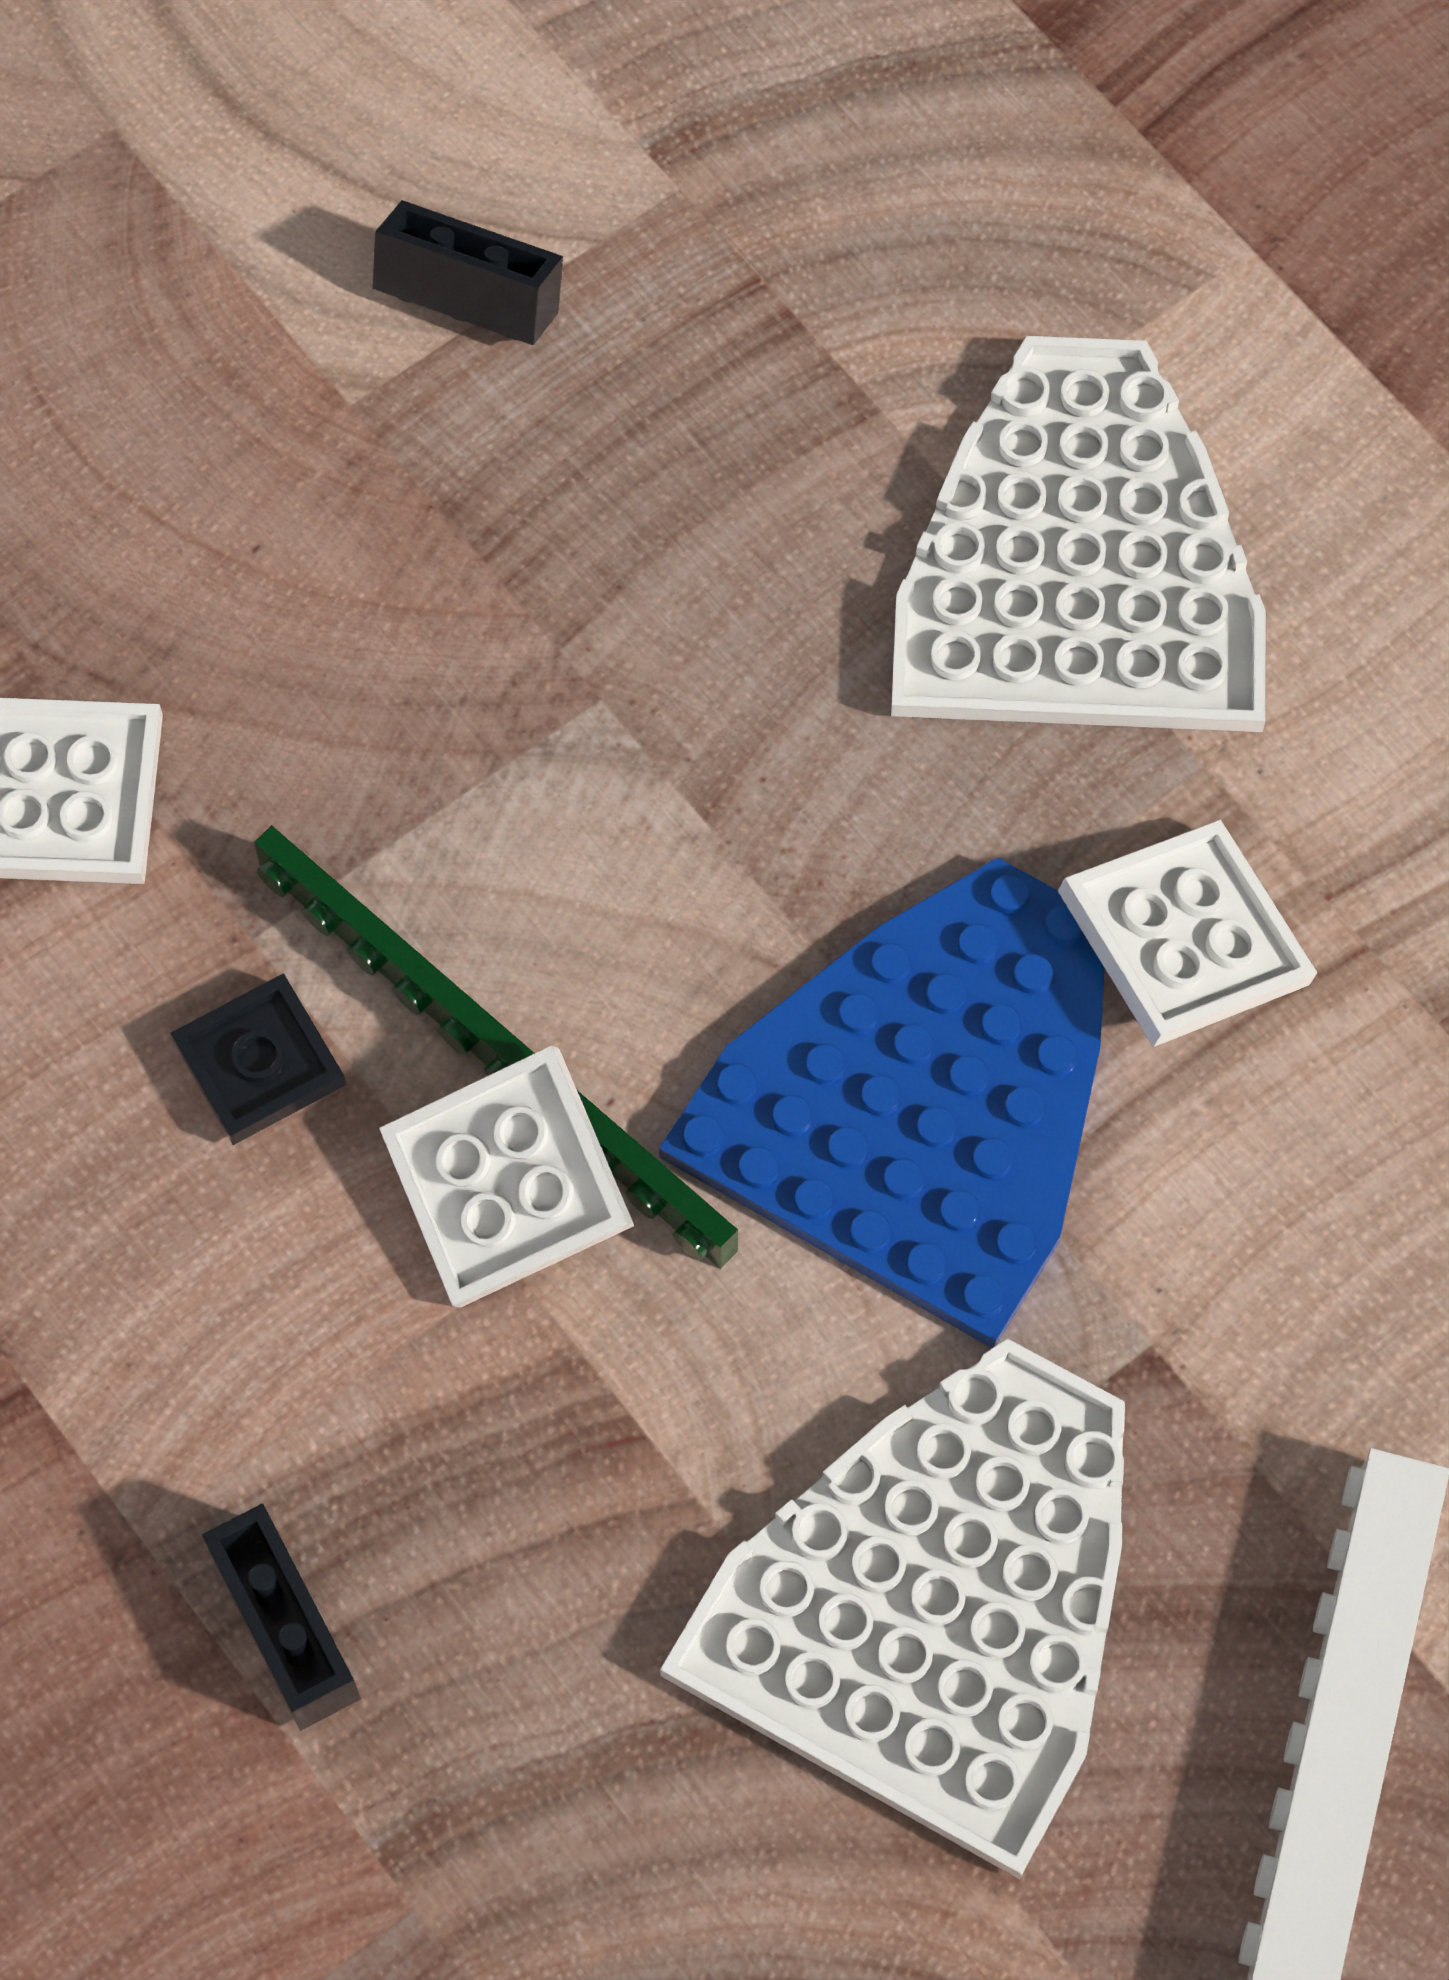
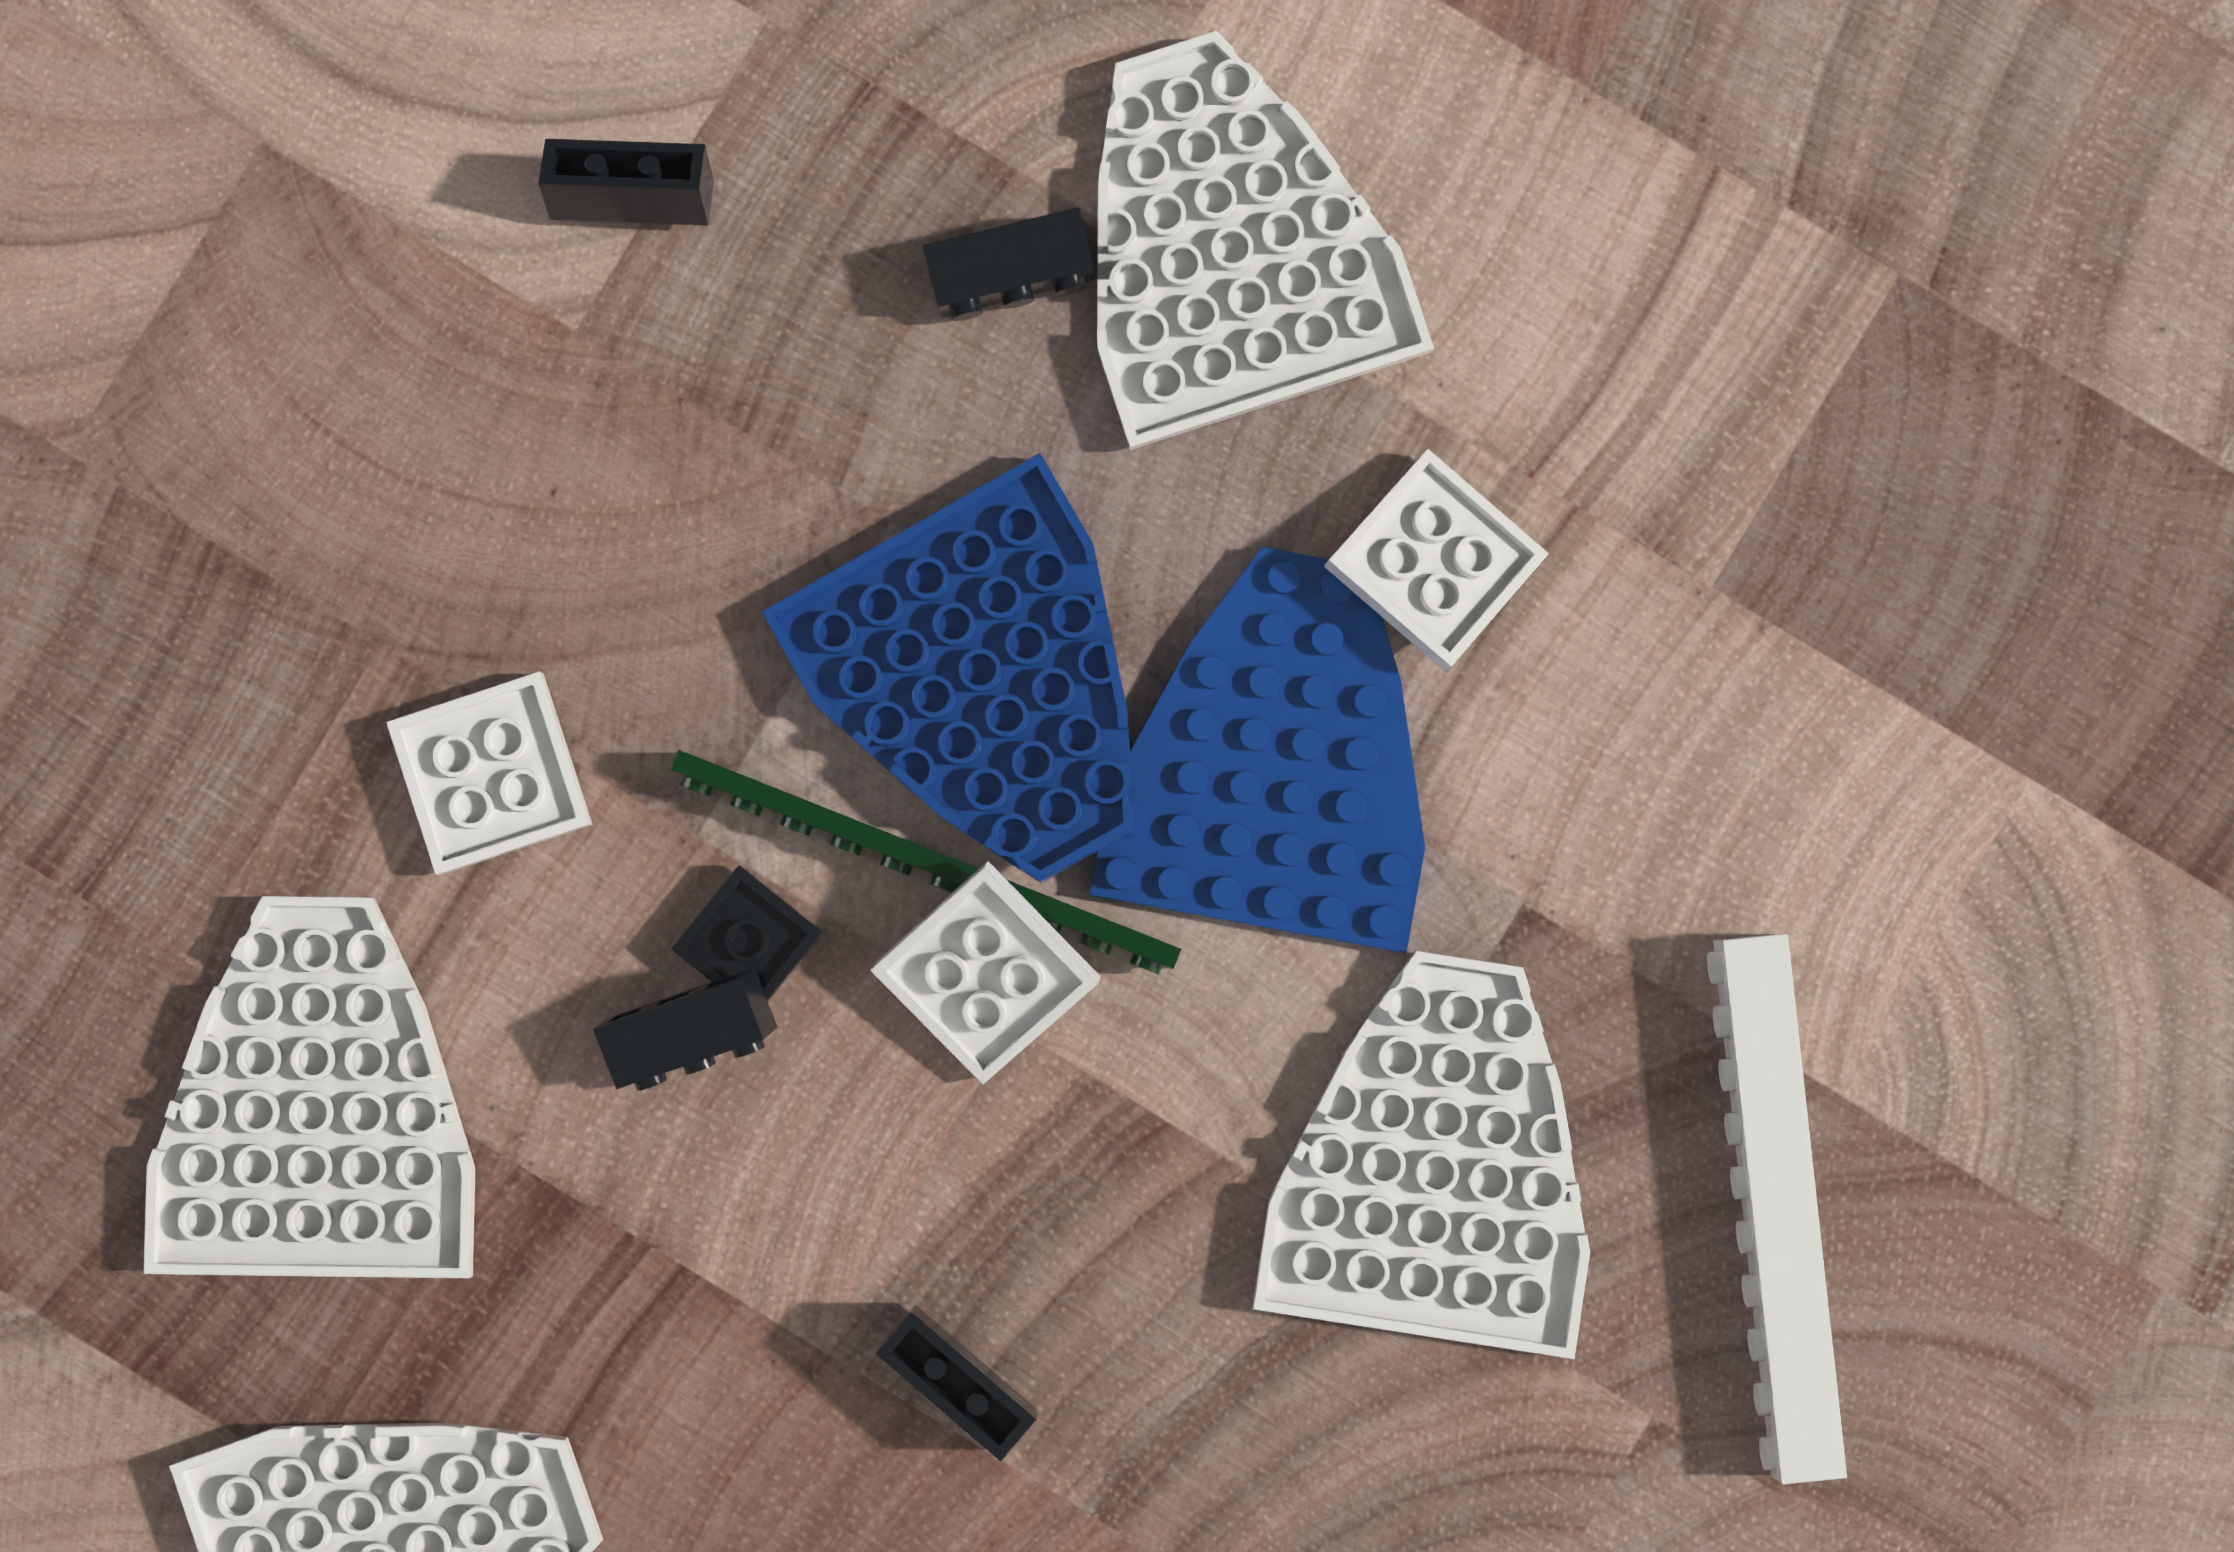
camera: 25 degrees left, 20 degrees up
none -> black brick [593,967,777,1091]
none -> blue wing [762,453,1134,884]
none -> black brick [923,207,1095,321]

